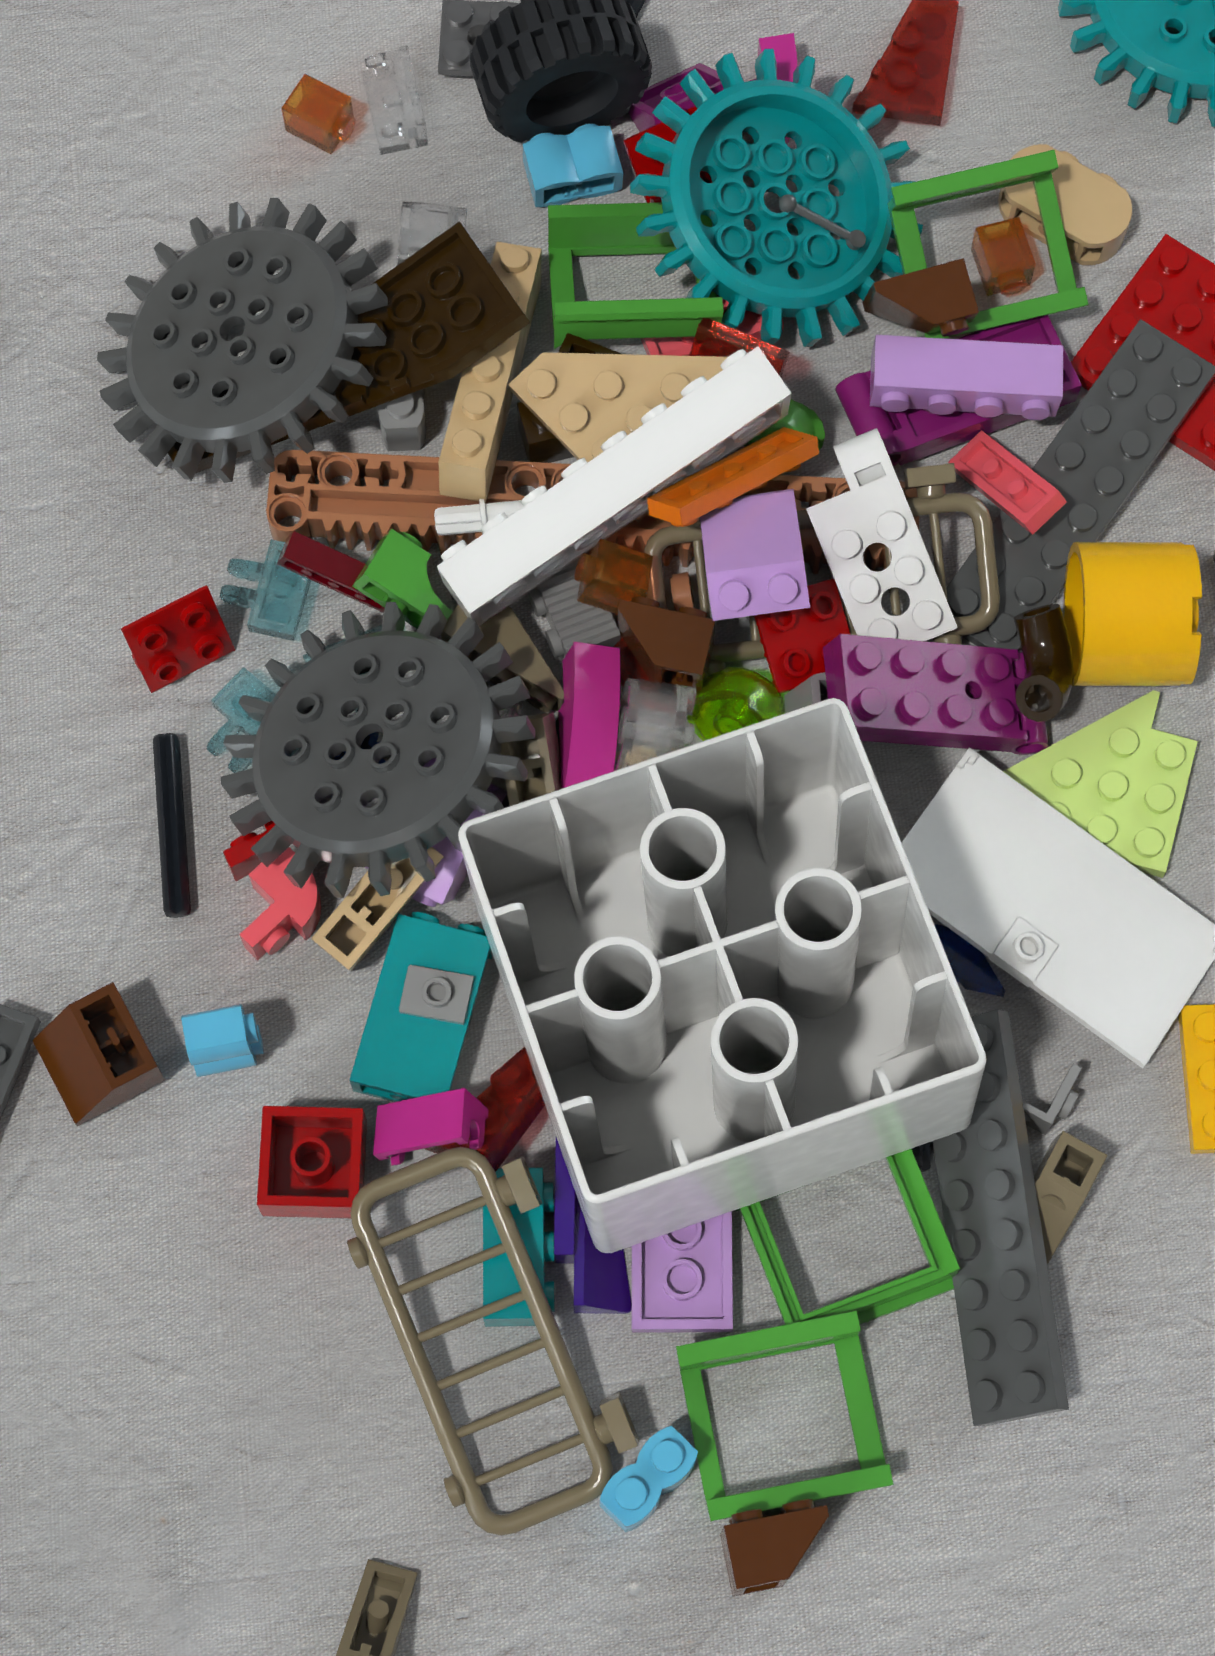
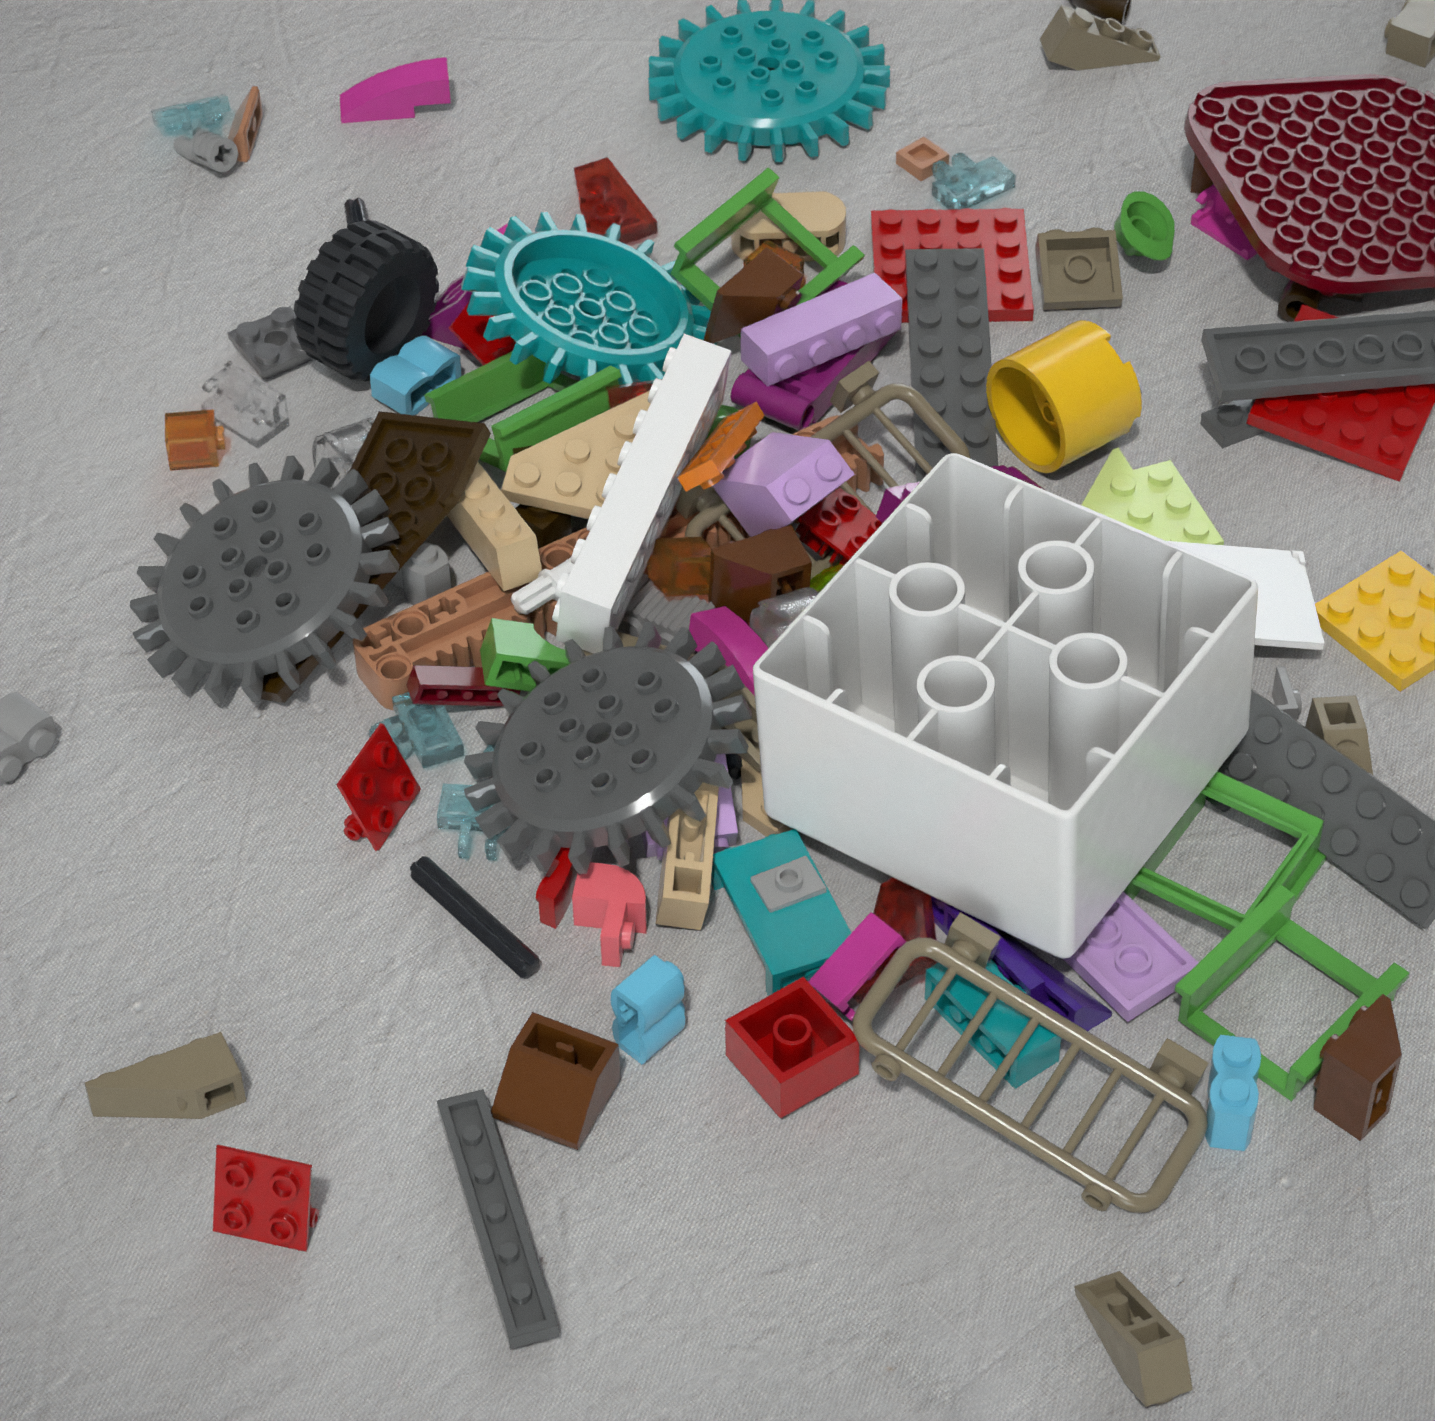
camera: 35 degrees left, 25 degrees down
dark grey hinge [779,194,866,250] -> none
white hinge [806,428,958,641] -> none
coral plate [948,430,1067,535] -> none
dark brown cylinder [1014,604,1073,722] -> none

